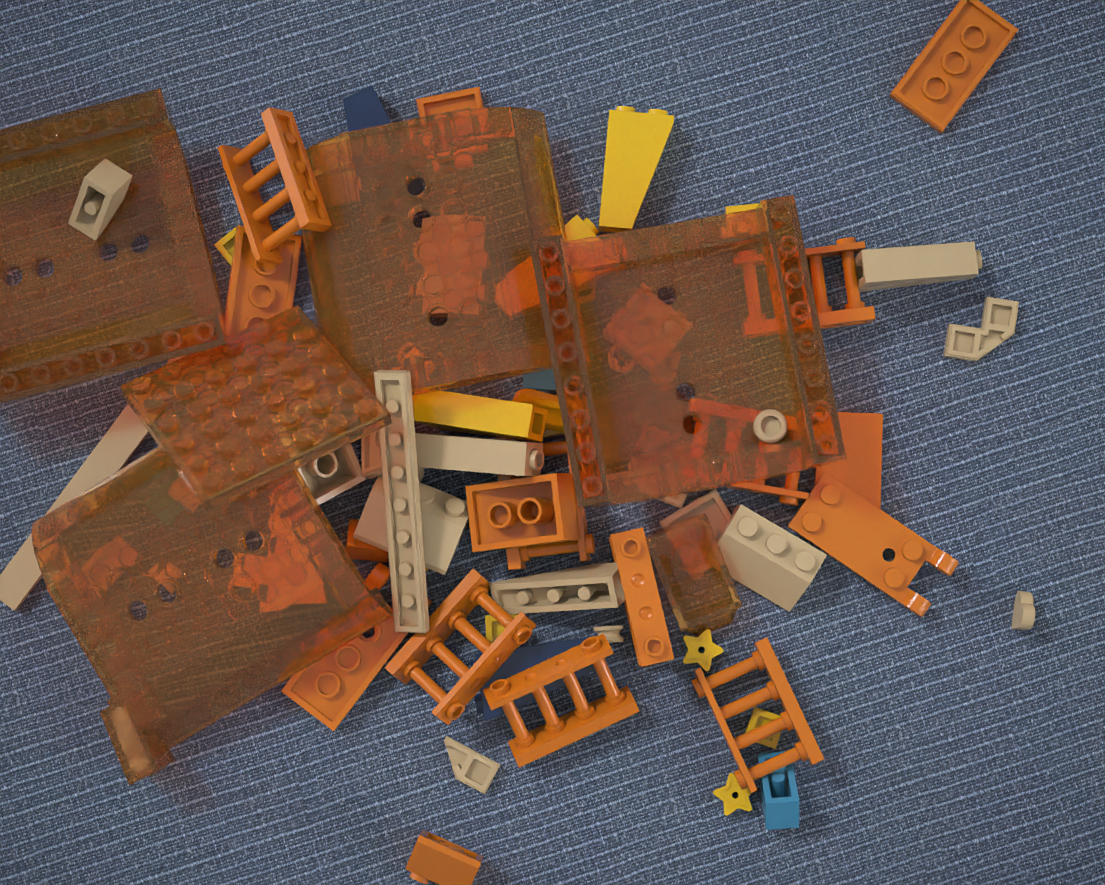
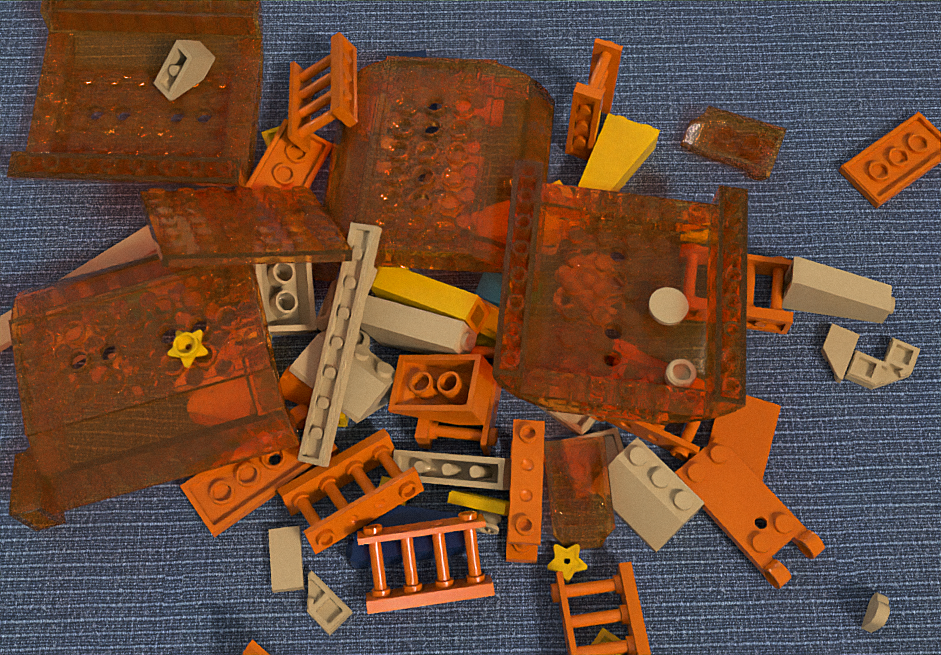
camera: 15 degrees right, 20 degrees down
none -> yellow plate [167,330,208,368]
none -> tan tile [268,526,305,593]
none -> yellow tile [447,491,510,515]
none -> orange fence [565,38,623,161]
none -> tan piece [648,287,689,326]
none -> clear orange slope [680,106,787,181]
none -> tan tile [821,323,860,383]

